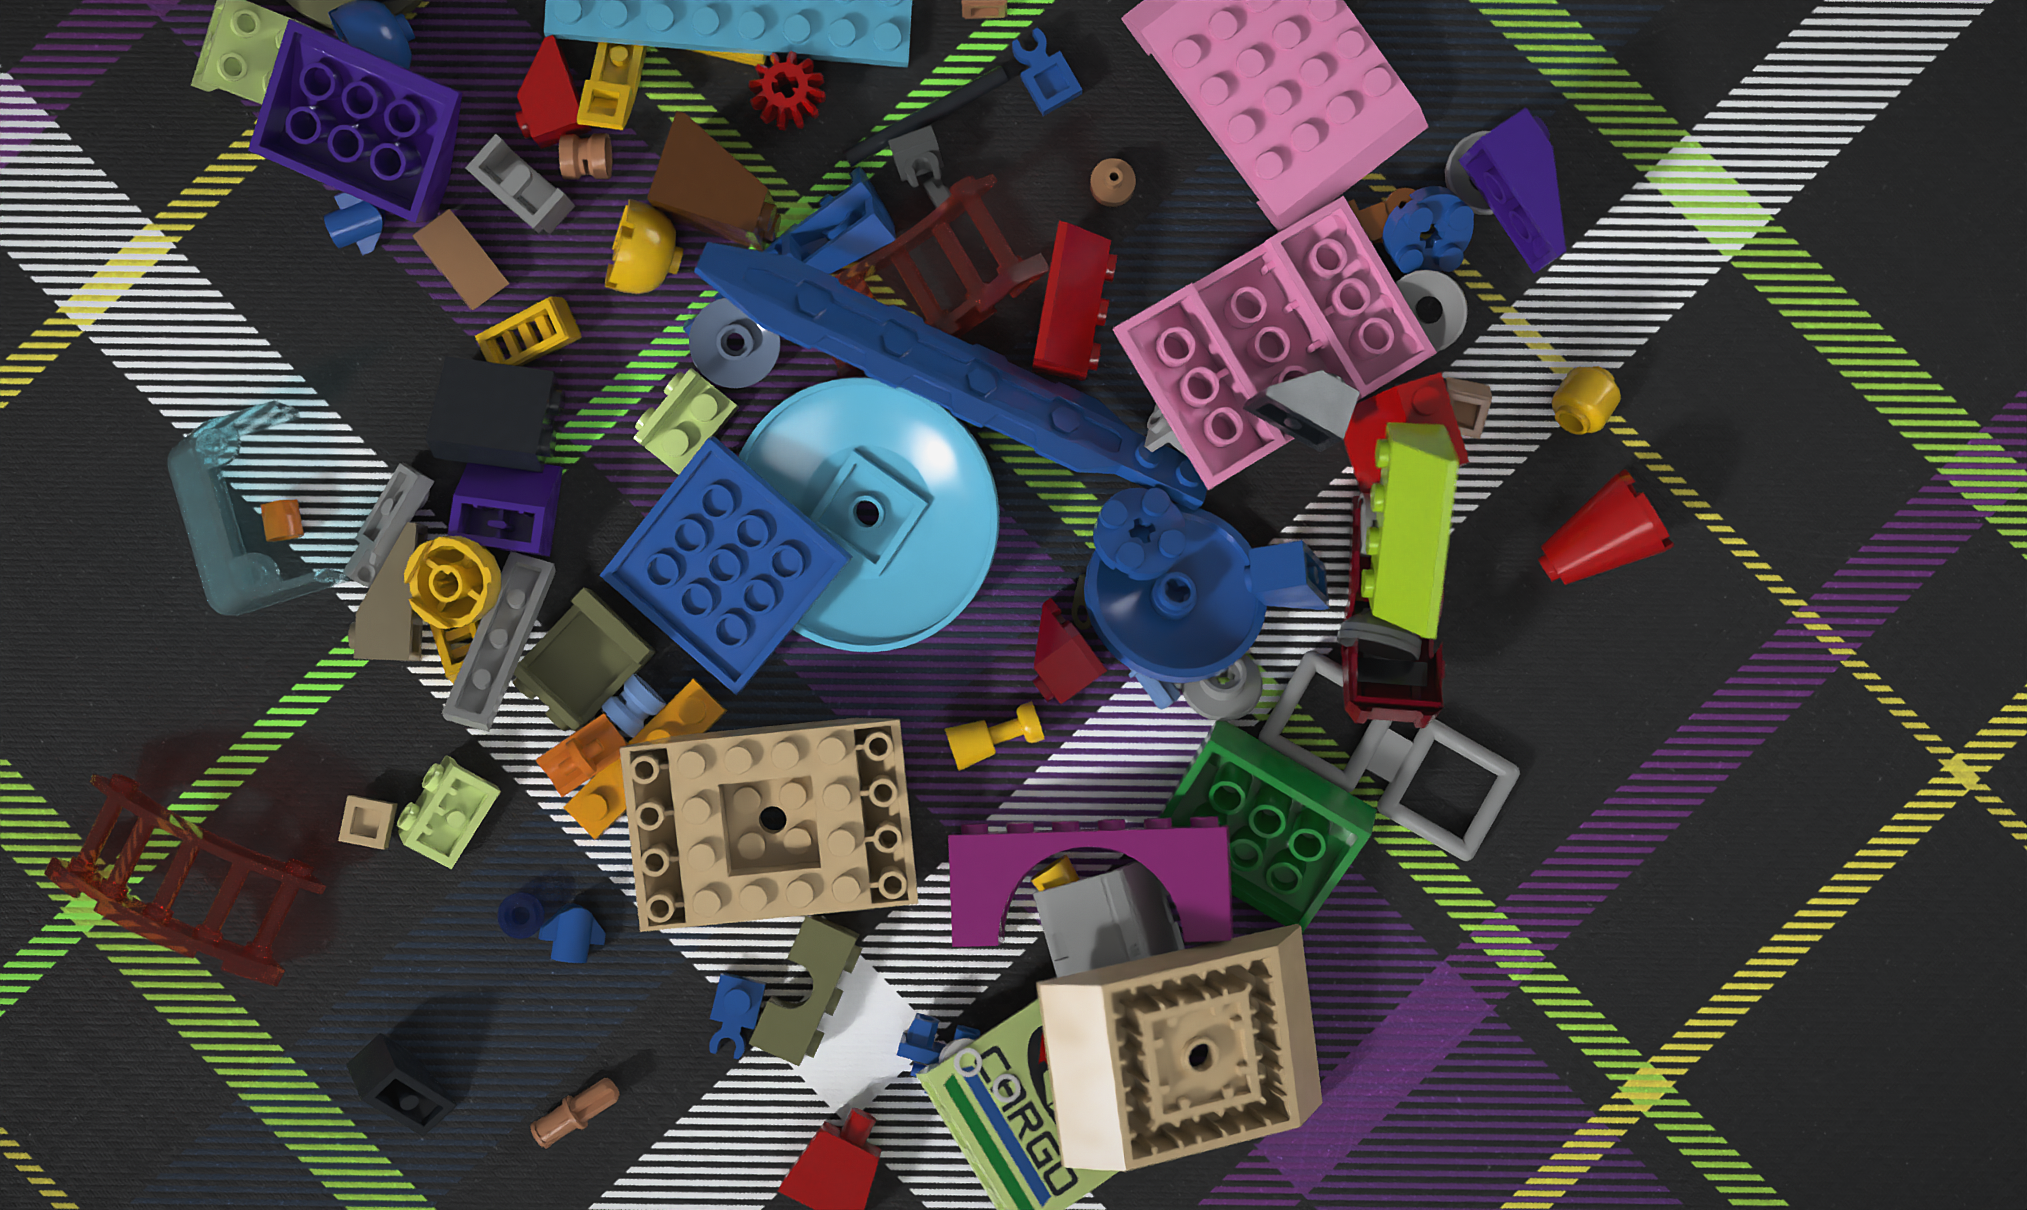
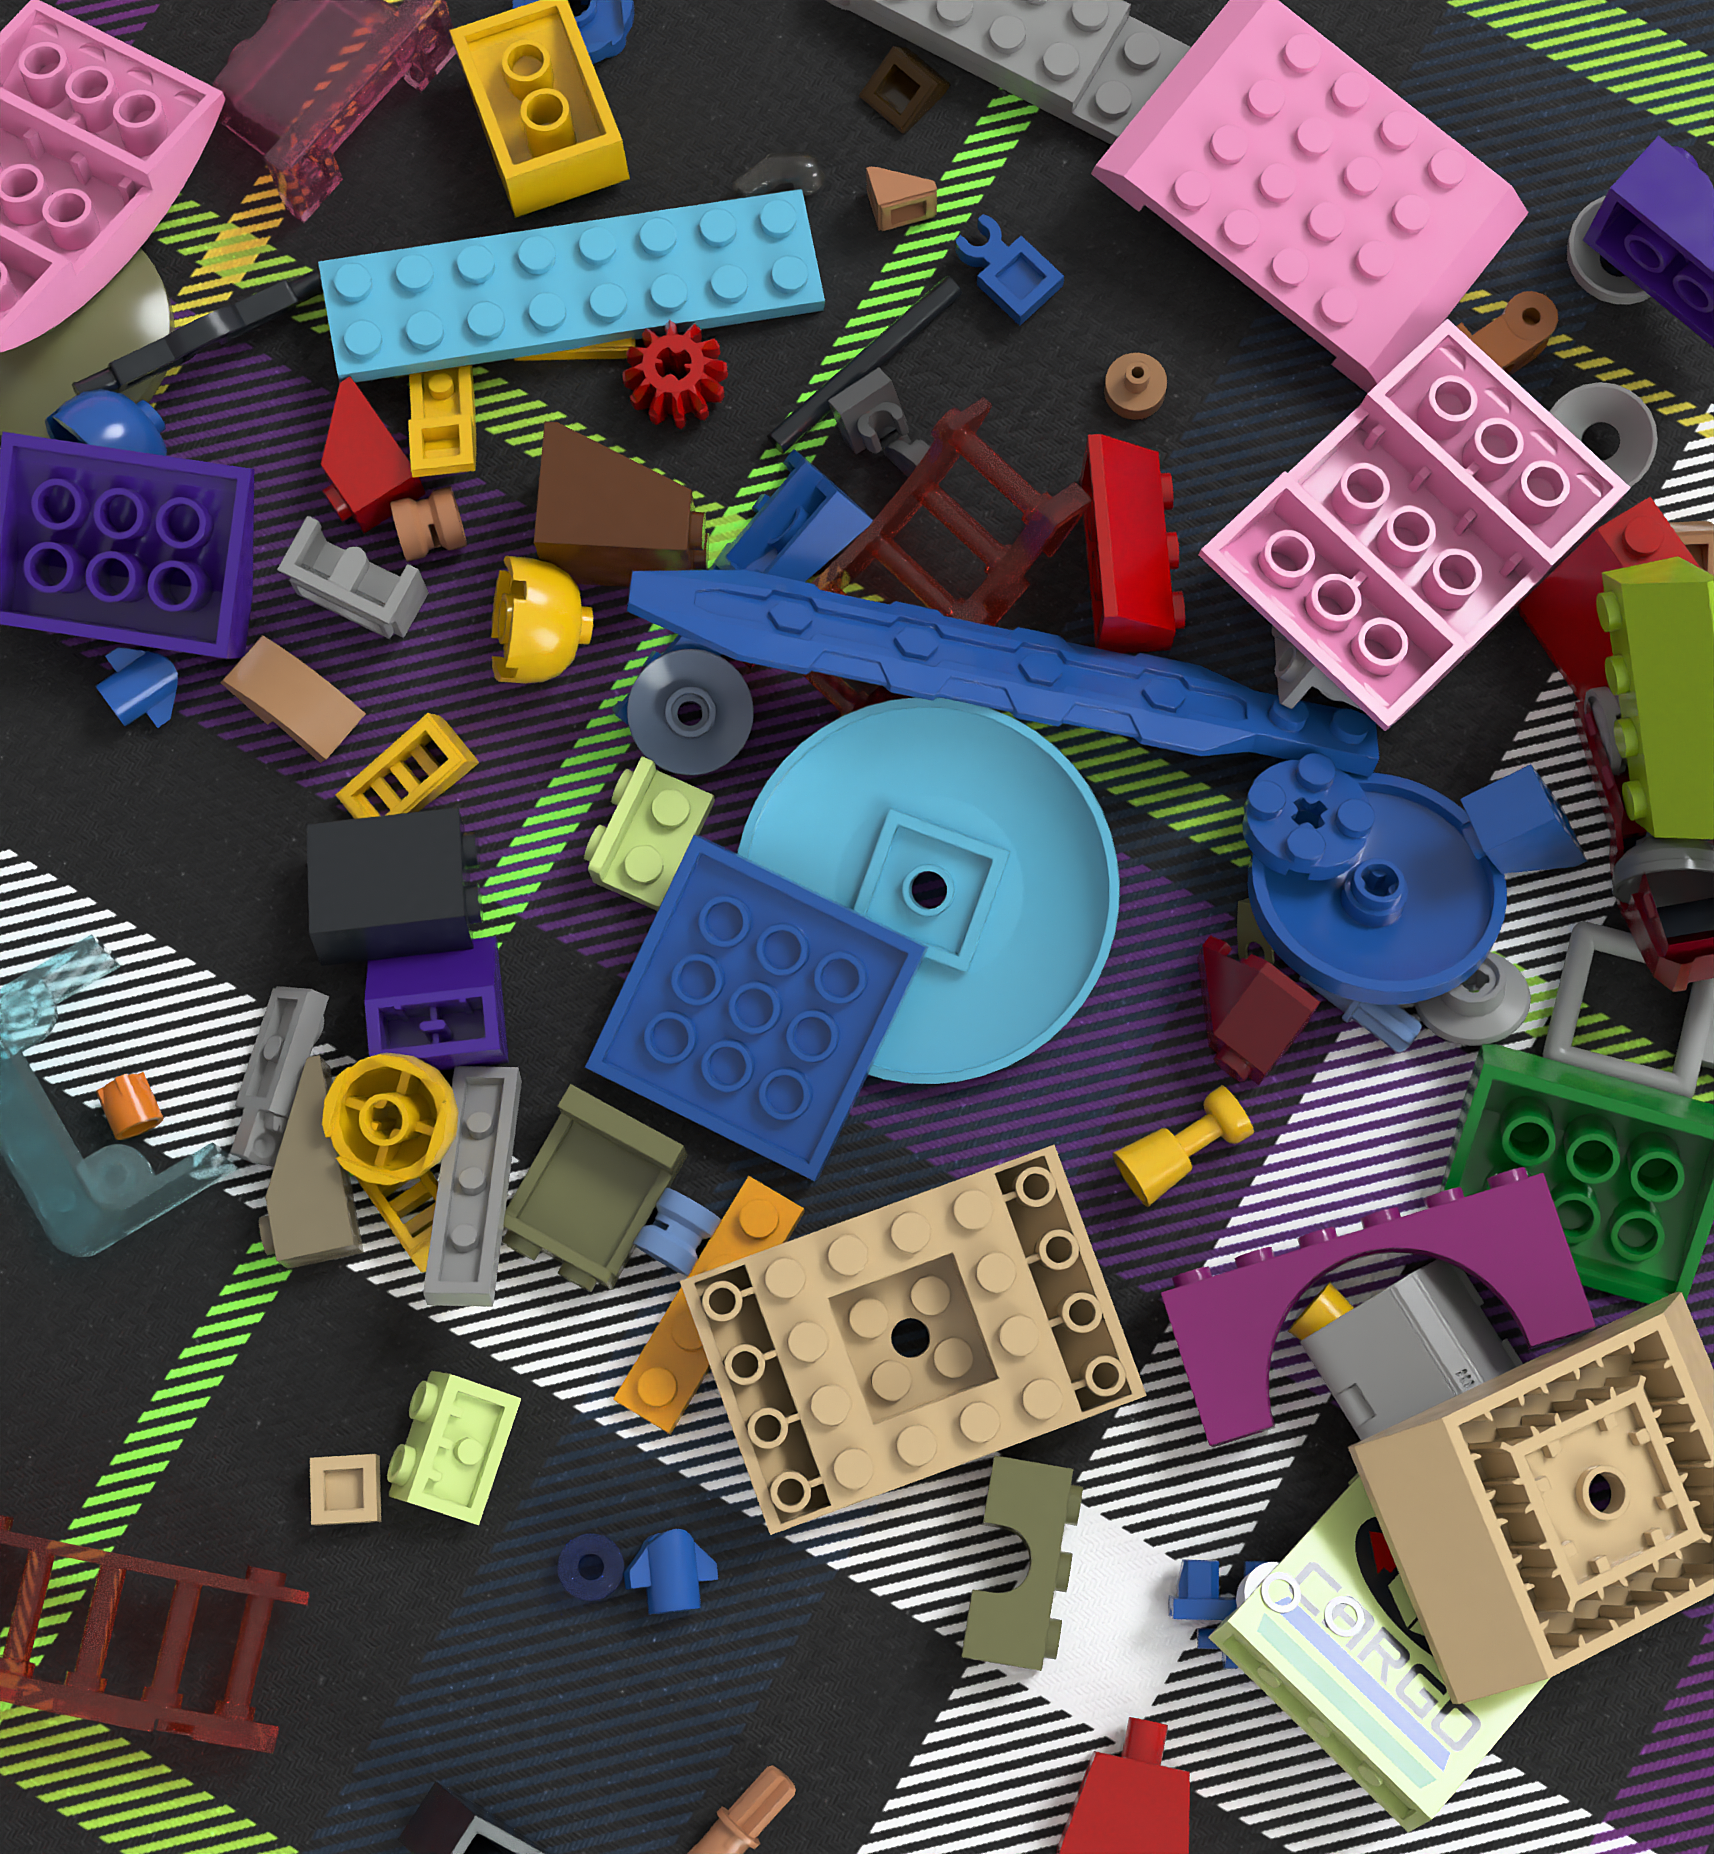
camera: 10 degrees left, 10 degrees down
orange hips [535,712,629,797] -> none
blue plate [710,972,767,1059] -> none
slope [1243,370,1360,452] -> none
blue plate [1382,186,1474,274] -> none

